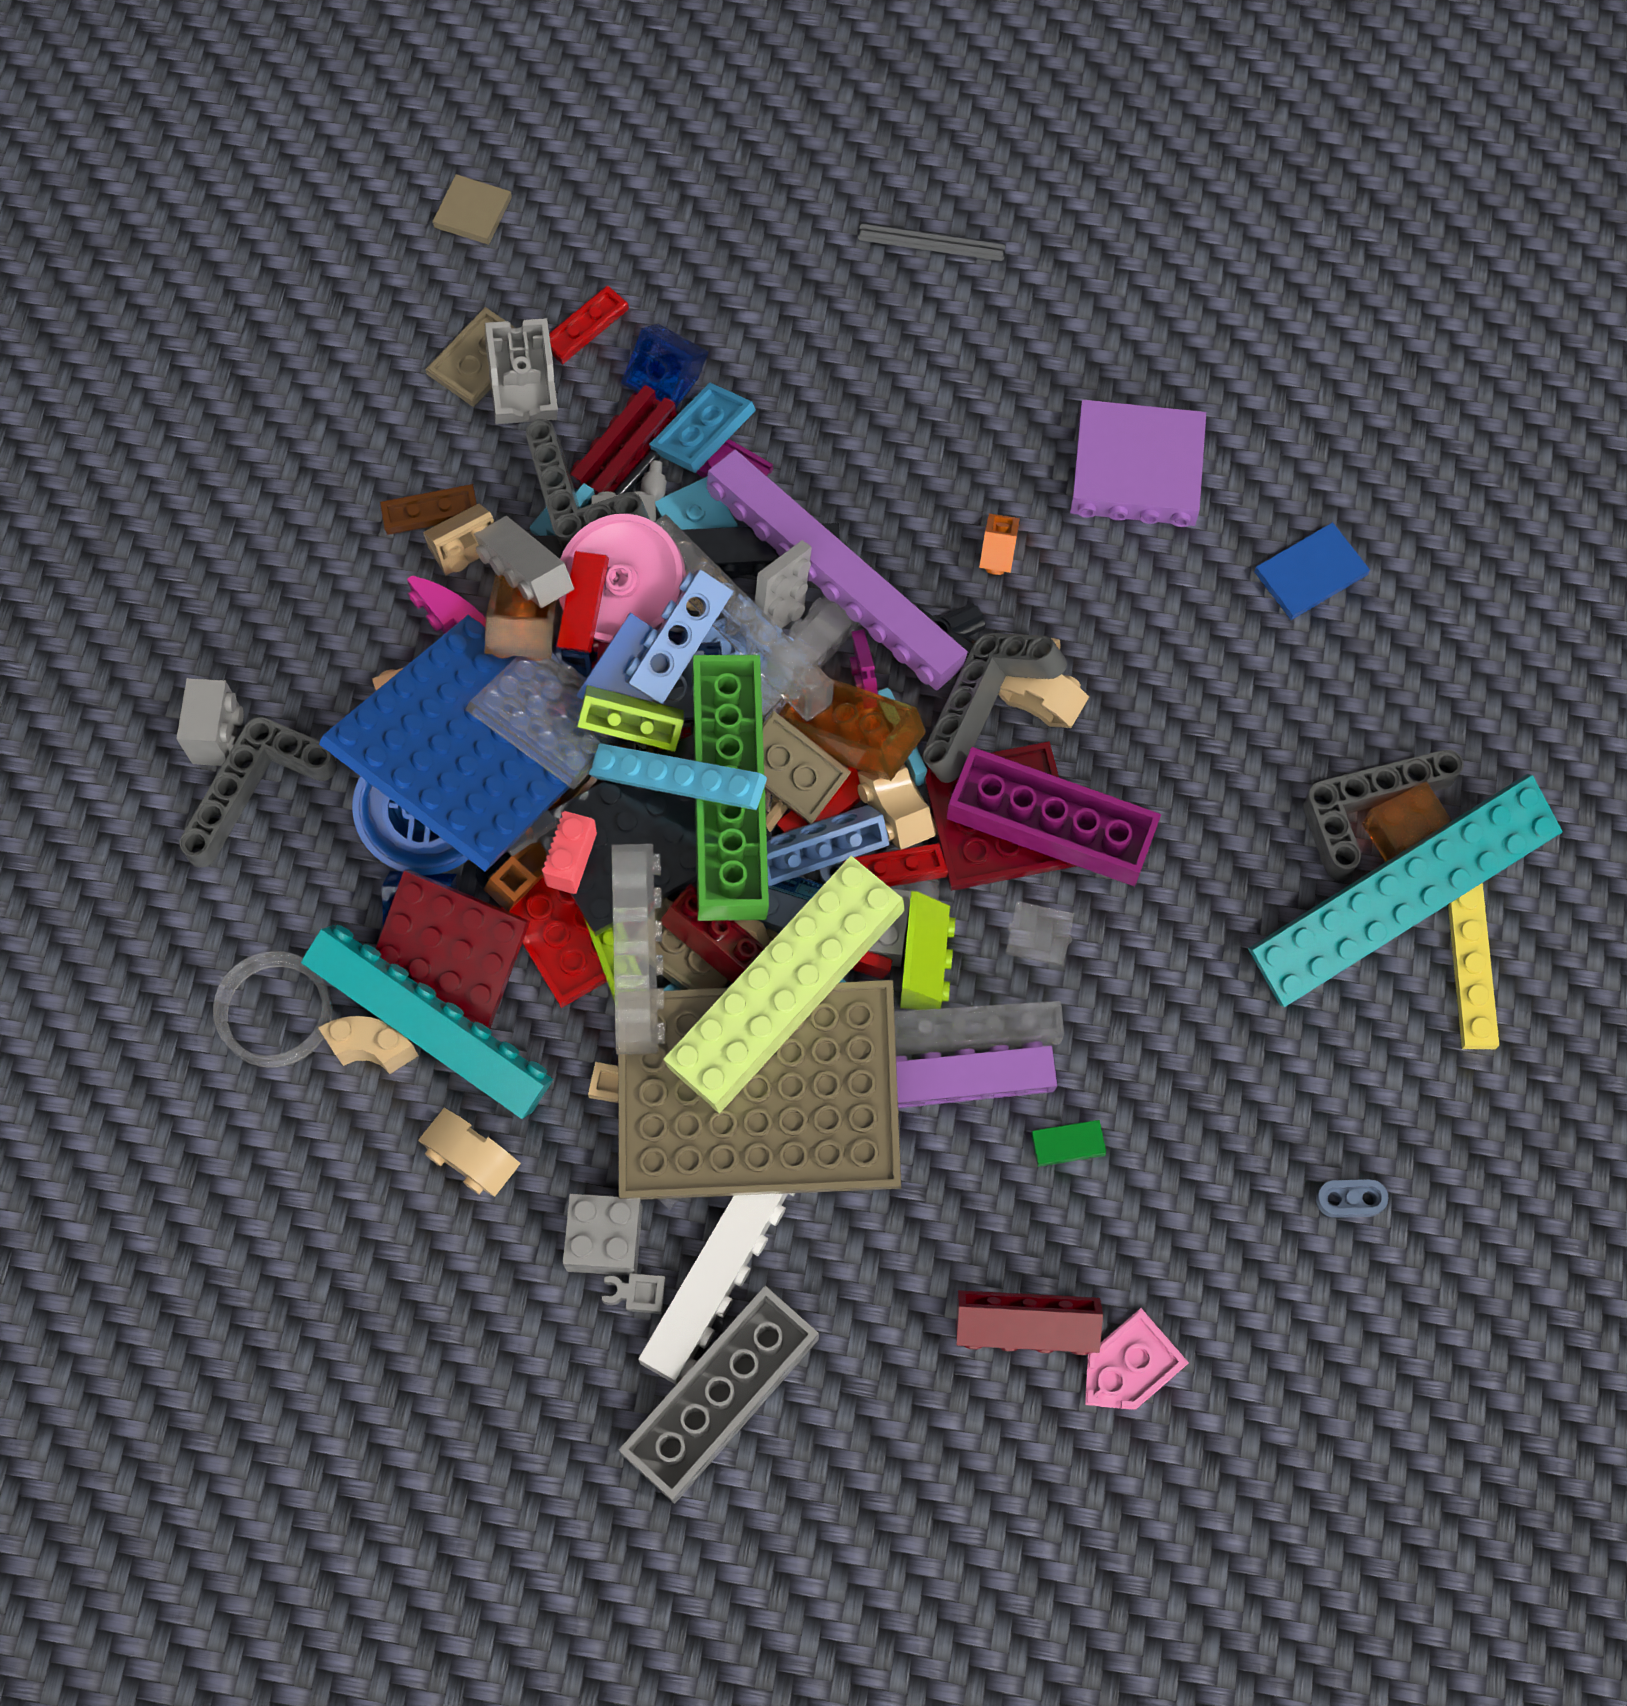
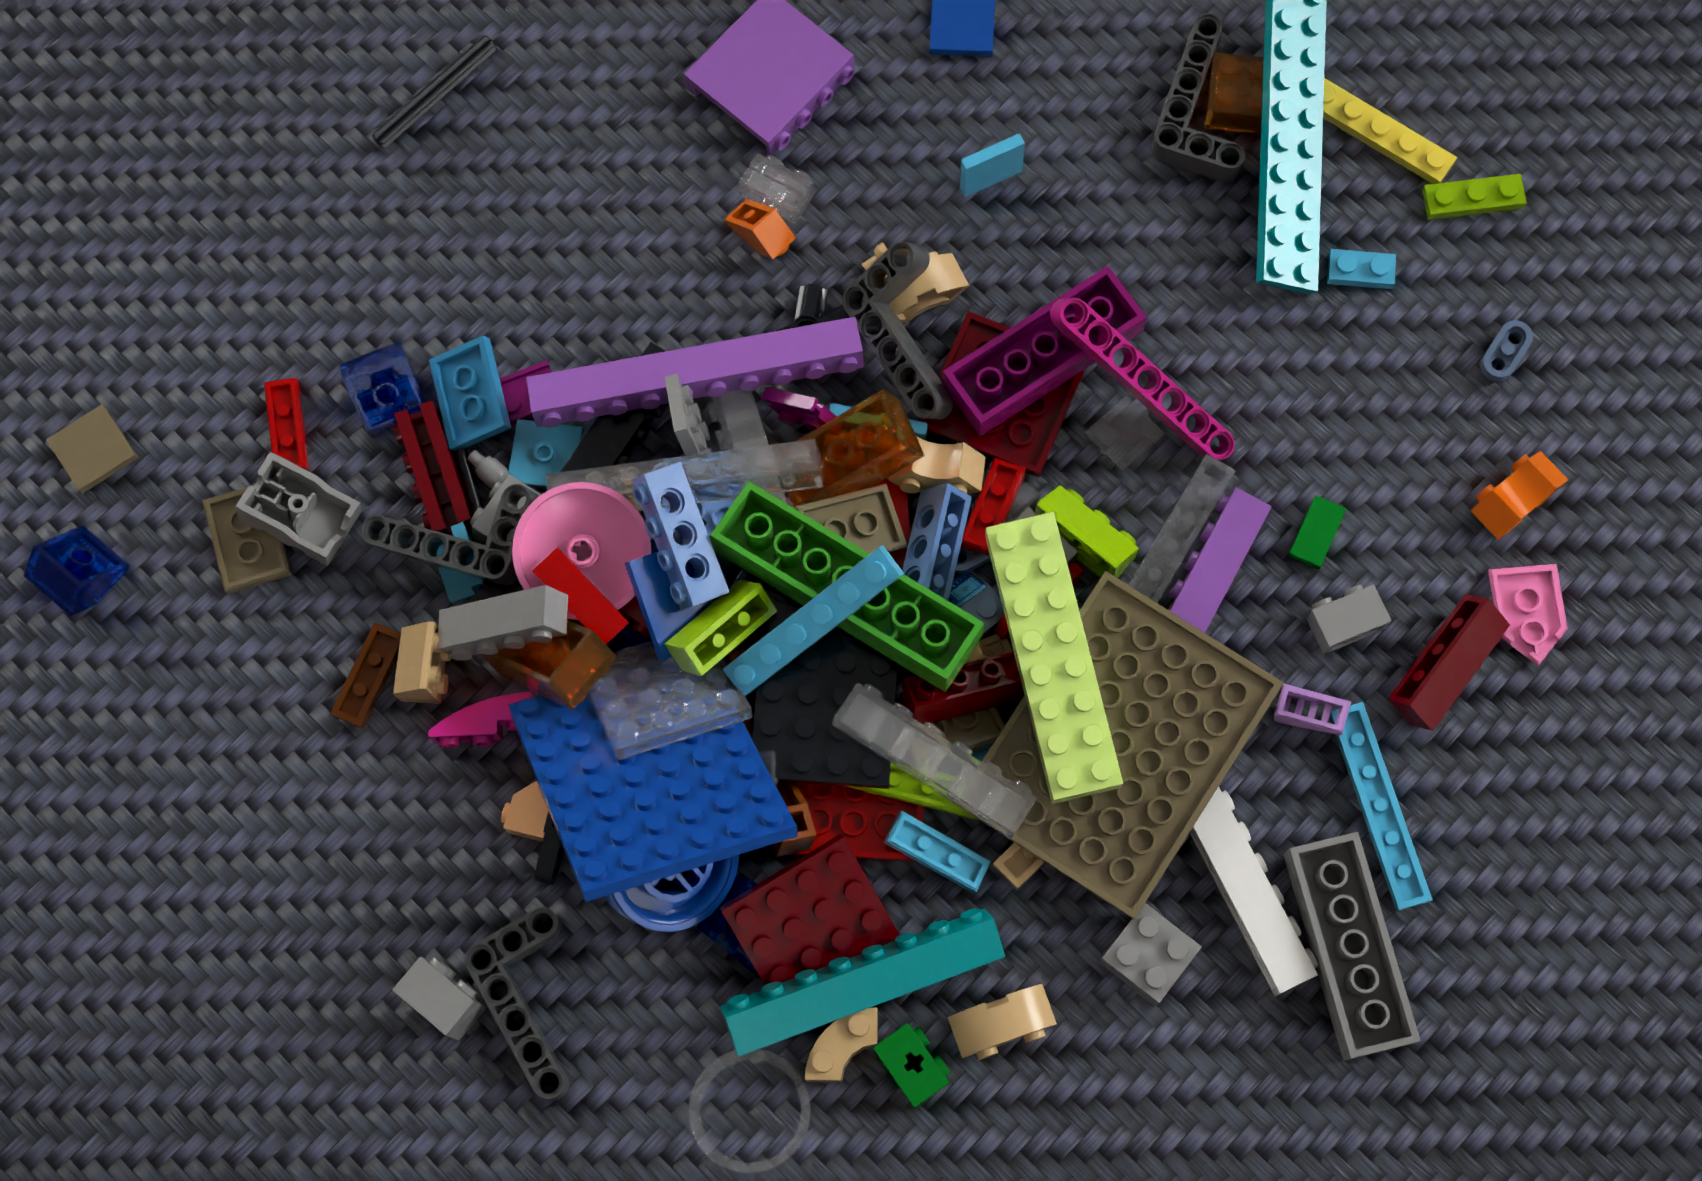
camera: 50 degrees left, 5 degrees up
coral brick [542,811,597,894] -> none
light grey plate [602,1273,666,1314] -> none
none -> clear blue slope [24,525,130,617]
none -> clear brick [738,153,814,224]
none -> green brick [873,1023,951,1109]
none -> medium azure tile [884,811,991,893]
none -> medium azure tile [960,134,1025,197]
none -> dark pink beam [1050,298,1235,460]
none -> lavender slope [1274,684,1351,736]
none -> light grey brick [1306,584,1392,655]
none -> medium azure plate [1327,249,1396,289]
none -> medium azure plate [1329,702,1432,912]
none -> lime plate [1422,174,1527,220]
none -> orange brick [1470,451,1568,540]

